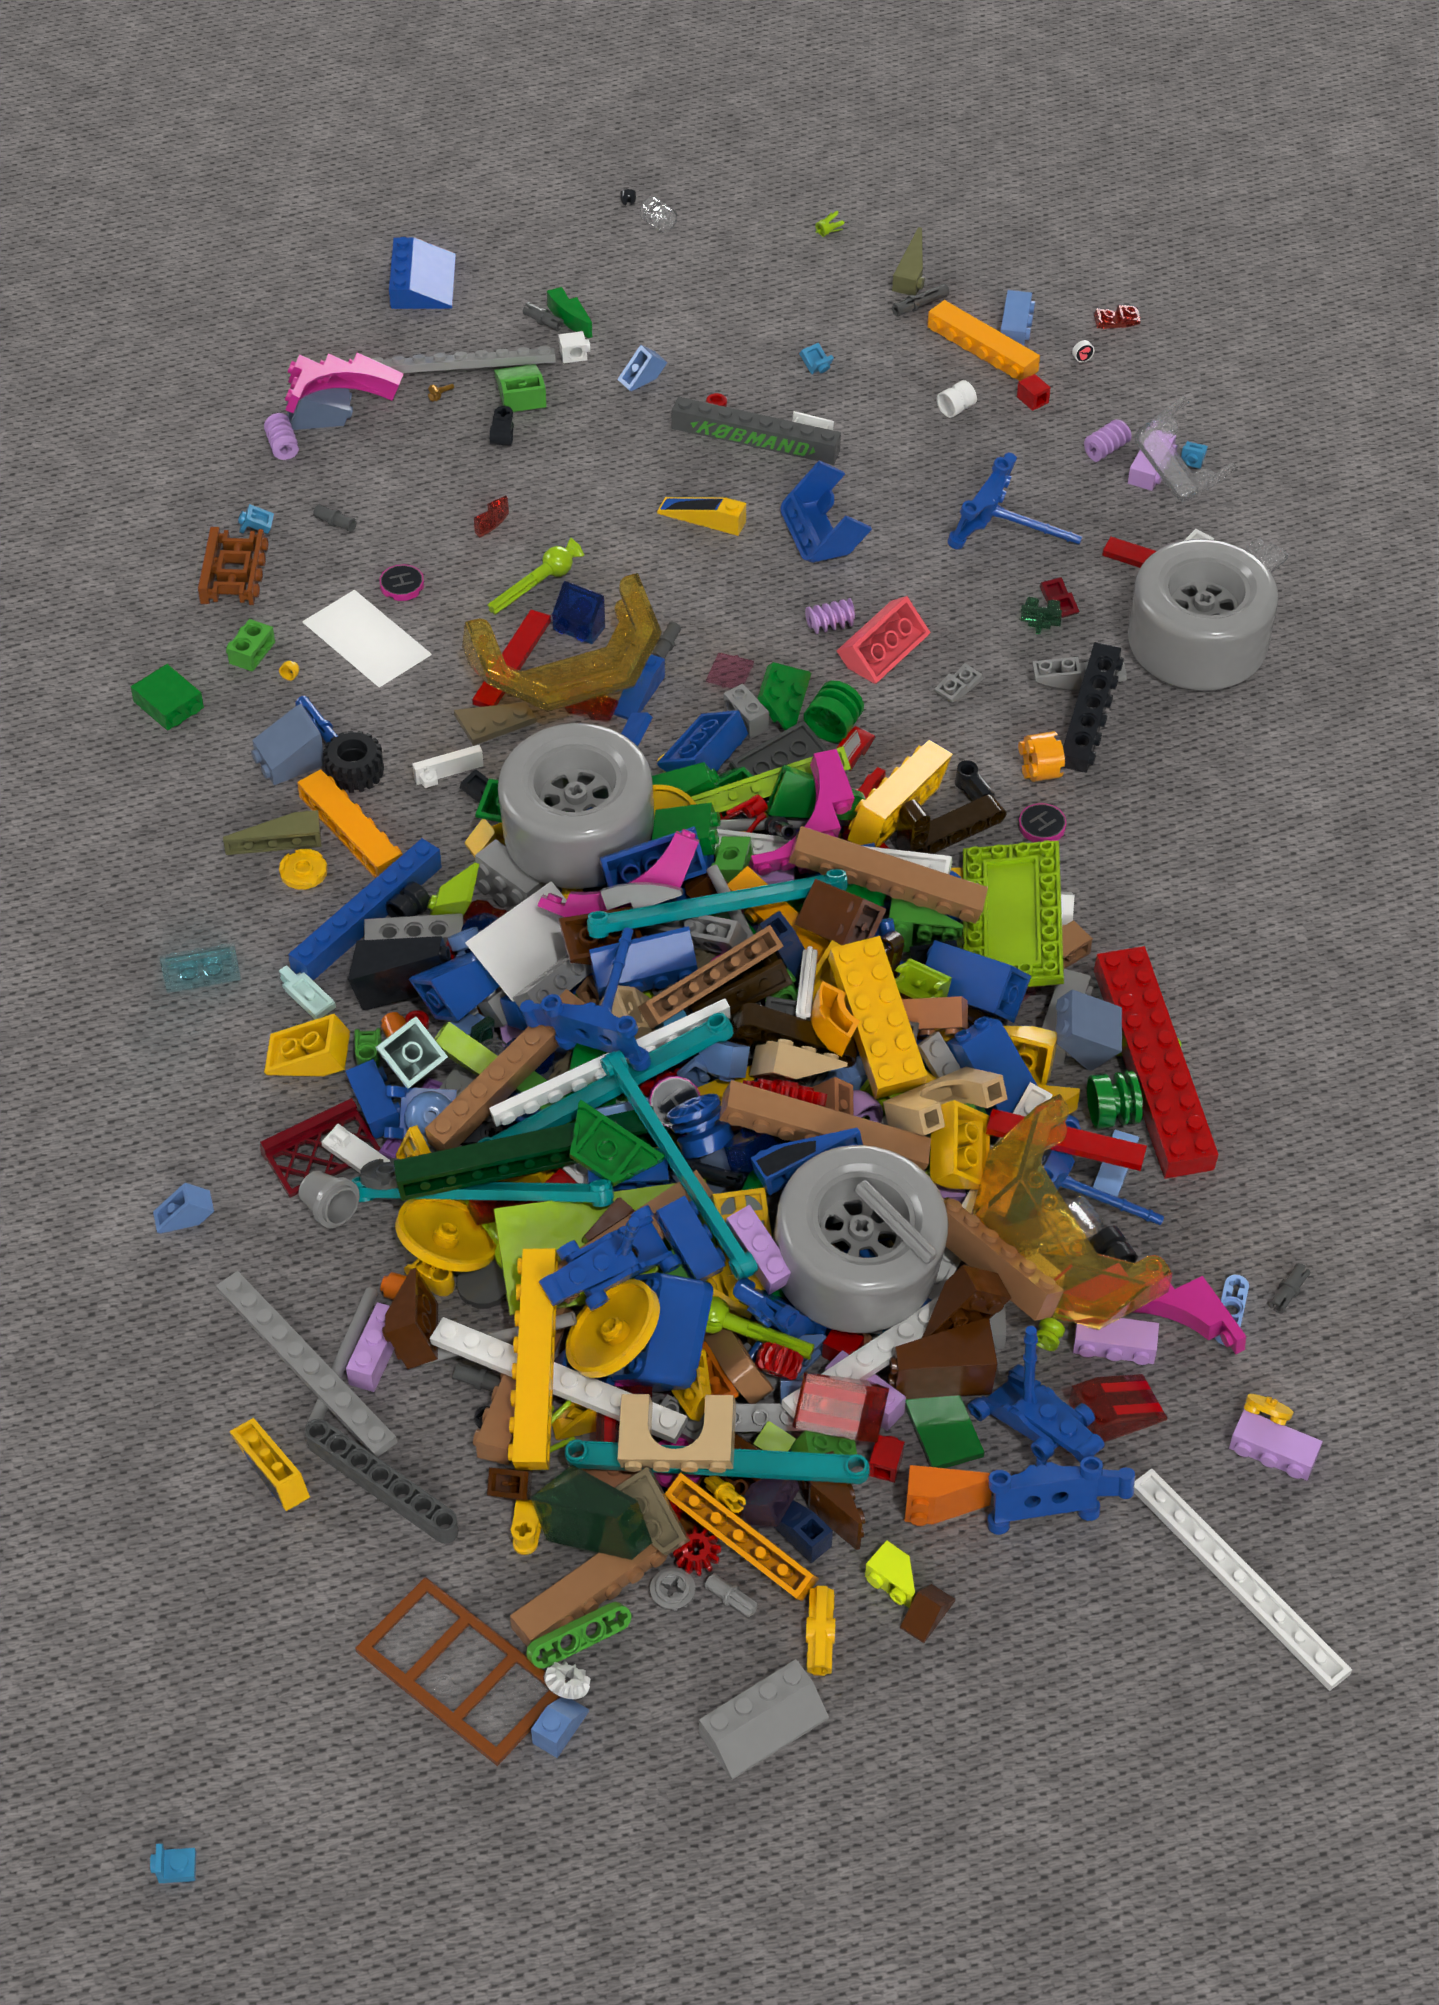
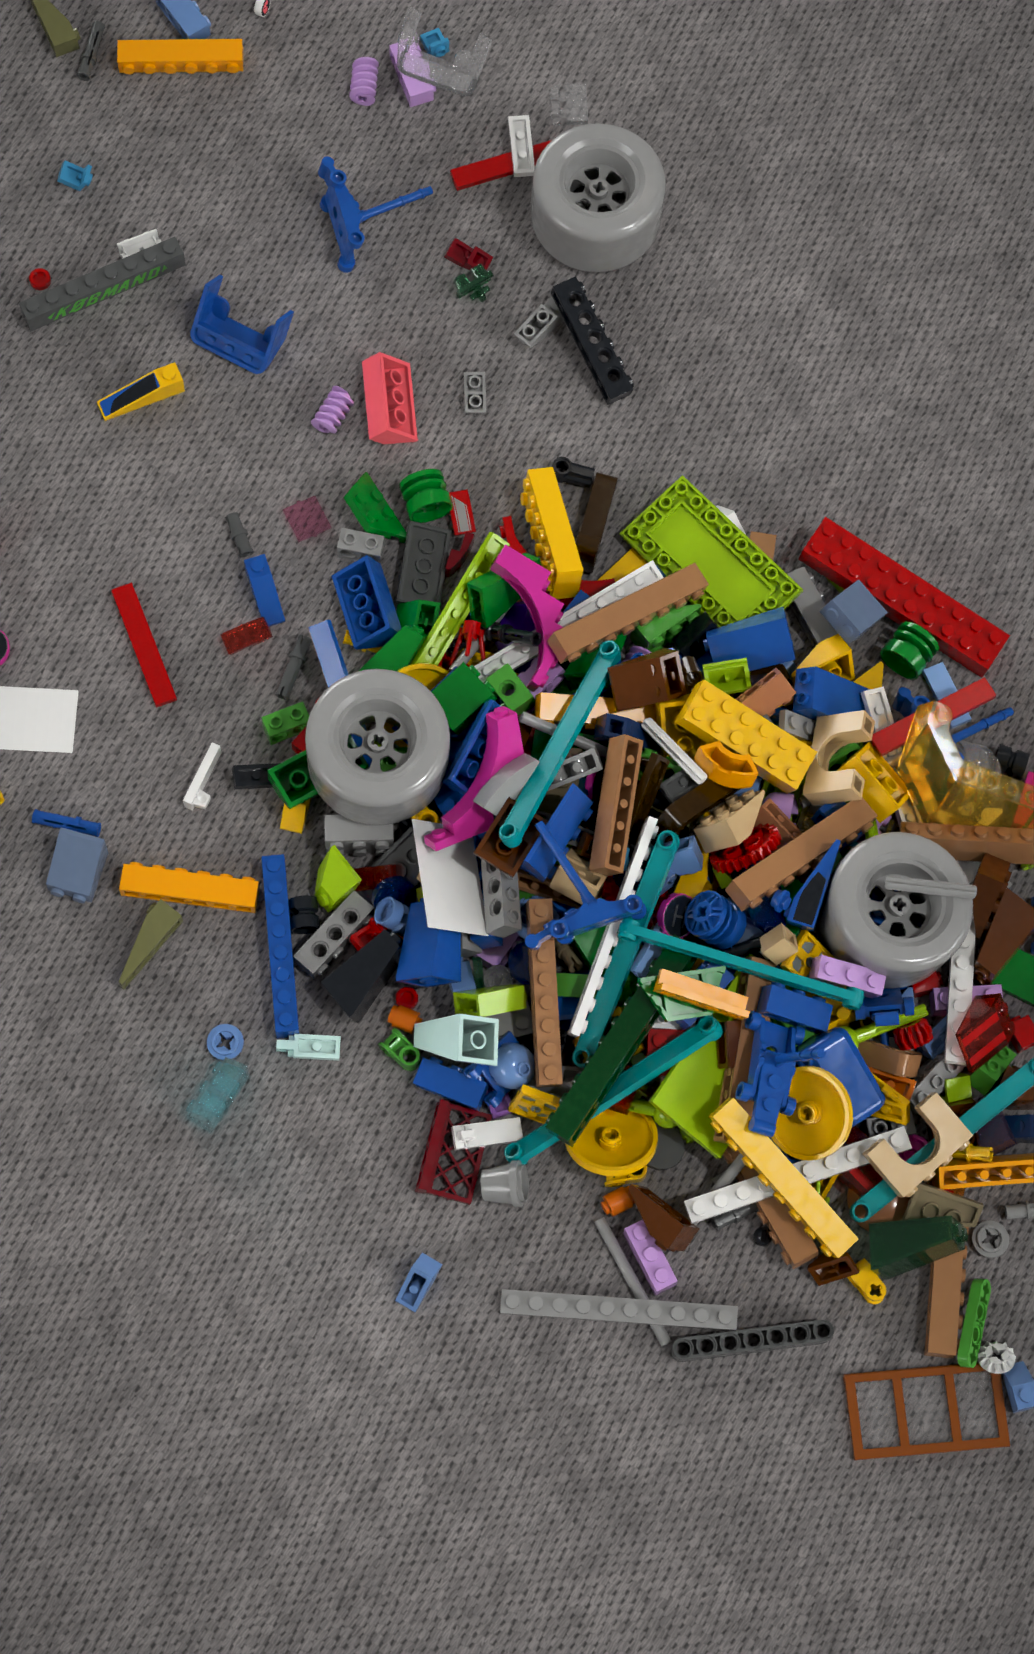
camera: 50 degrees left, 20 degrees up
yellow slope [230,1418,310,1511] -> none
yellow slope [264,1013,350,1076] -> none
yellow tile [279,849,328,890] -> none
black tyre [323,731,384,793] -> none
dark grey tile [360,1158,399,1190] -> none
dark tan wing [454,702,536,746] -> none
clear yellow windscreen [462,573,662,712] -> none
lime piece [487,538,584,615] -> none
clear blue slope [552,581,605,644] -> none
red gear [673,1526,721,1576] -> none
white wheel [937,380,977,418] -> none
red brick [1017,374,1051,411] -> none
light orange brick [1018,731,1065,782] -> none
black tile [1019,803,1067,843] -> none
none -> medium blue gear [207,1024,244,1061]
none -> light orange fence [653,968,750,1020]
none -> tan brick [760,923,798,965]
none -> blue plate [770,889,791,912]

